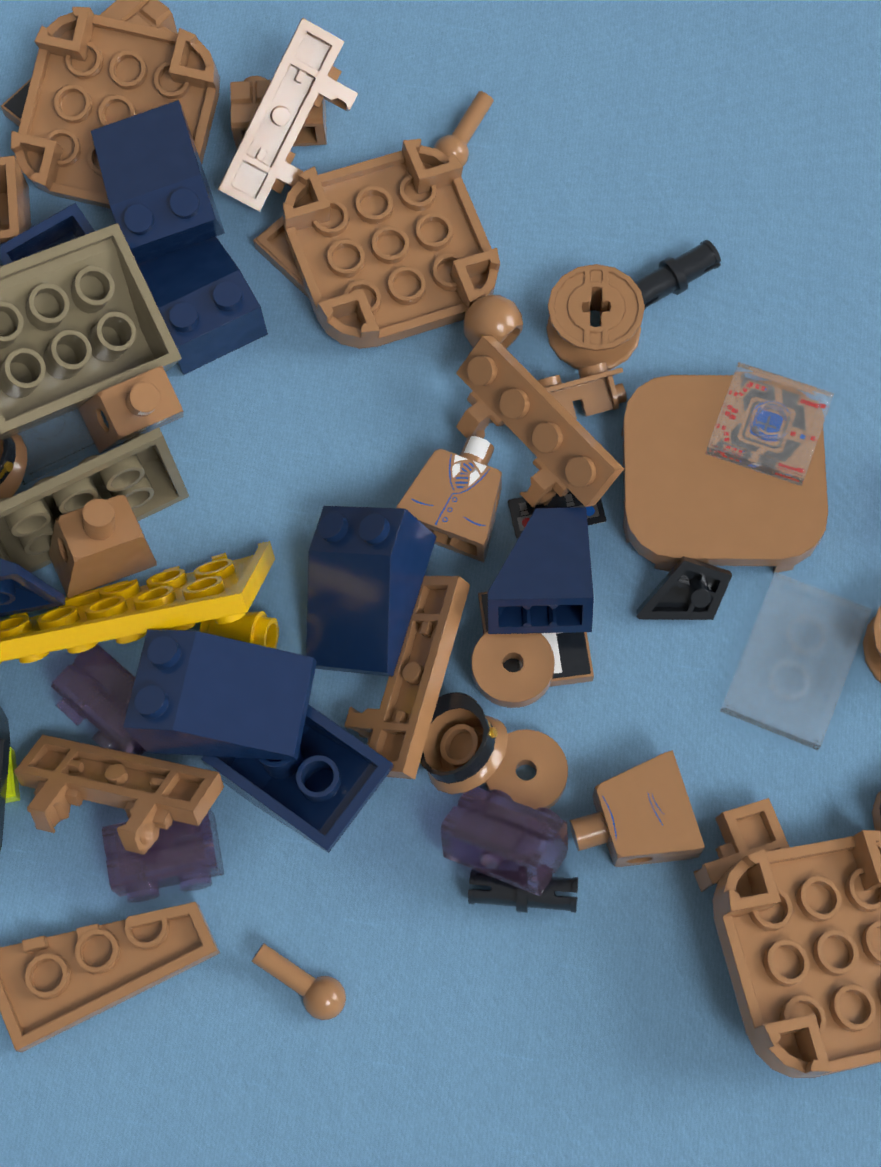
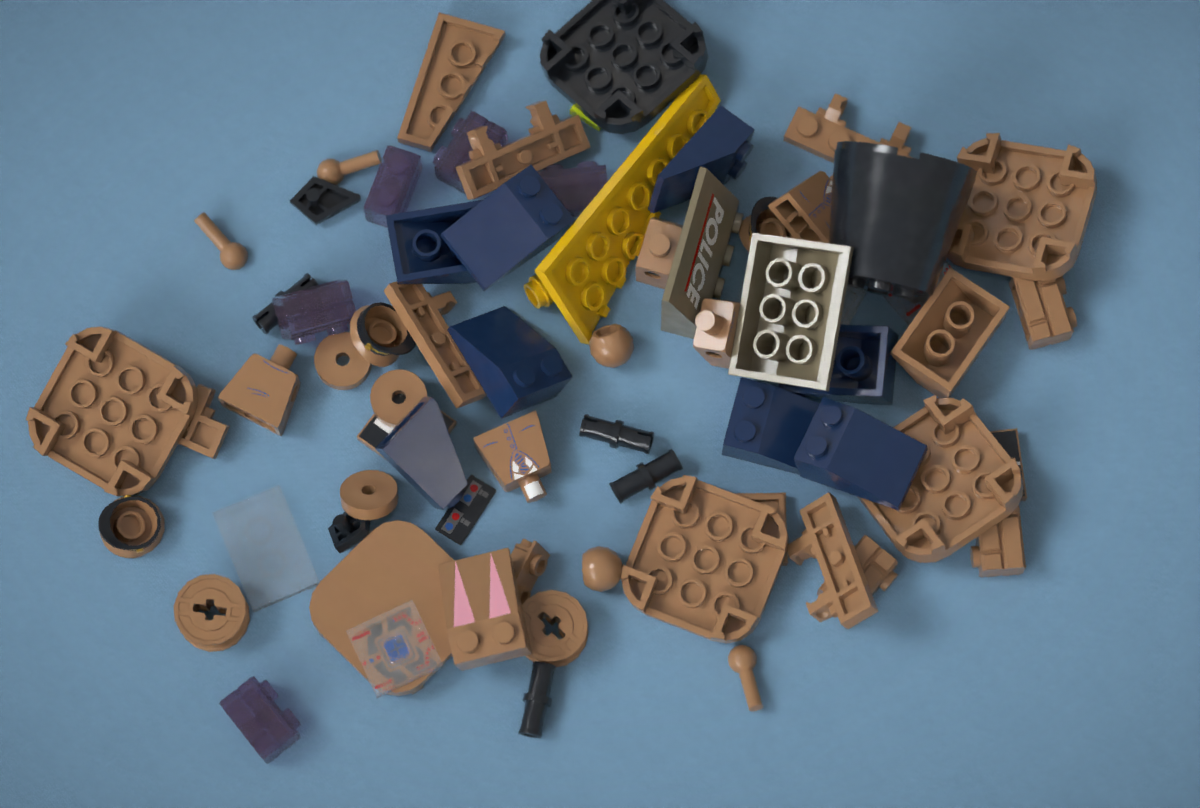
camera: 130 degrees right, 5 degrees up
medium nougat hinge [456,336,624,507] -> none
none -> medium nougat bar [194,212,248,270]
none -> black piece [290,176,361,225]
none -> medium nougat piece [340,470,398,520]
none -> clear purple brick [363,145,423,228]
none -> medium nougat slope [438,548,532,671]
none -> black pin [579,414,654,454]
none -> medium nougat piece [589,324,634,368]
none -> black pin [609,449,683,503]

